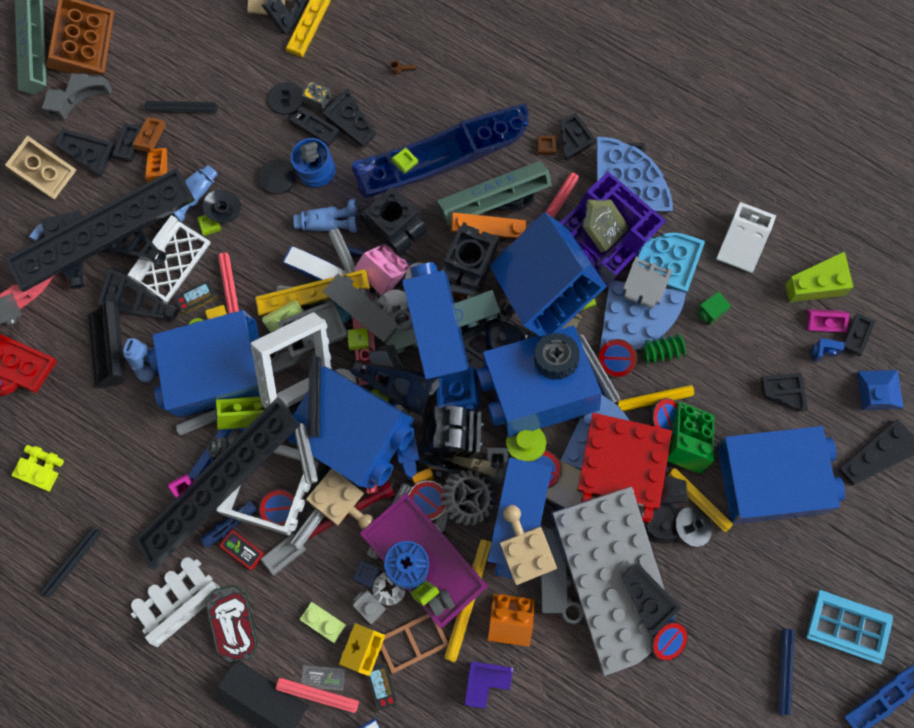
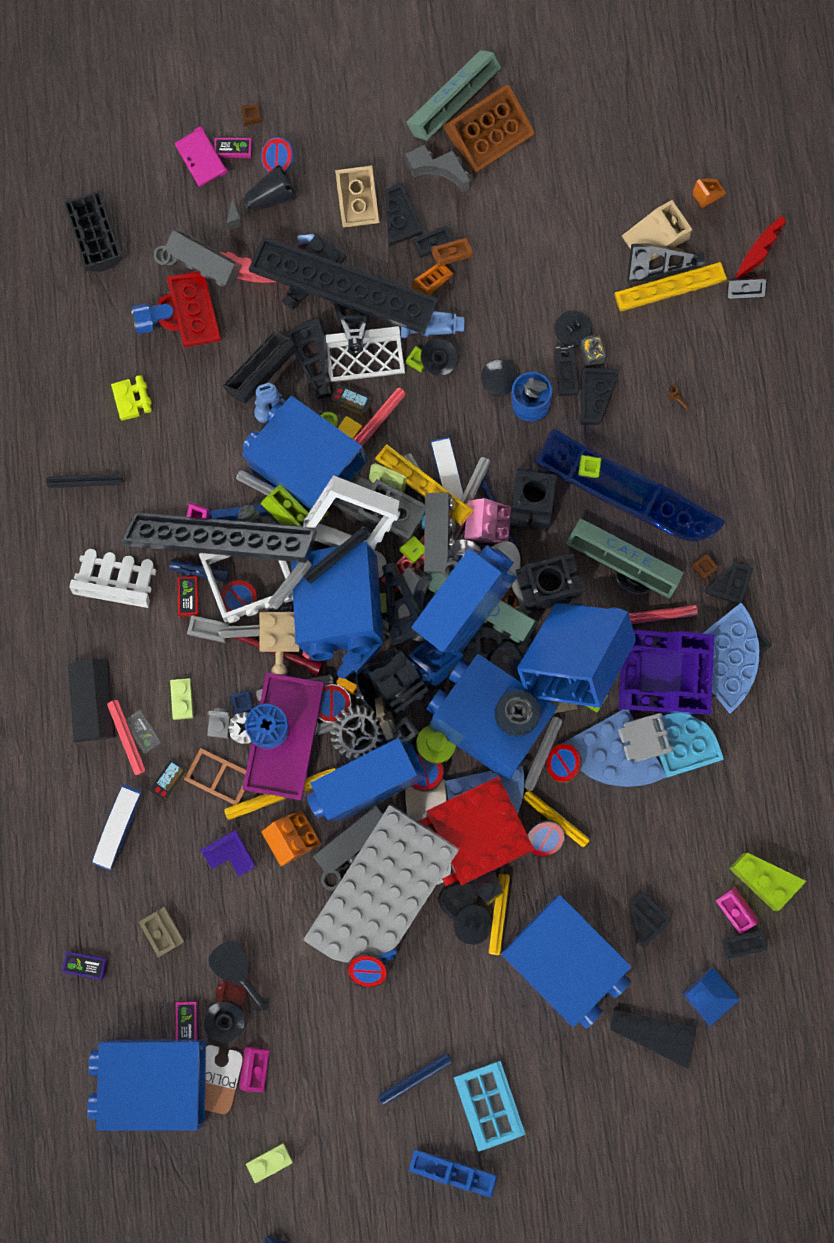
camera: 50 degrees right, 5 degrees up
black axle [145,101,218,113] -> none
shield [205,585,258,663] -> none
medium blue piece [294,199,359,233] -> none
yellow brick [339,623,385,676] -> none
lime tile [410,580,440,606] -> none
dark grey wheel [428,588,456,617] -> none
orange plate [451,212,526,239] -> none
tan plate [499,505,557,585] -> none
olive tile [582,200,628,252] -> none
black wing [621,561,682,637] -> none
green piece [642,334,686,365] -> none
green slope [667,401,714,474] -> none
green brick [697,292,731,326] -> none
white slope [716,202,776,273] -> none
blue bracket [811,338,845,362] -> none

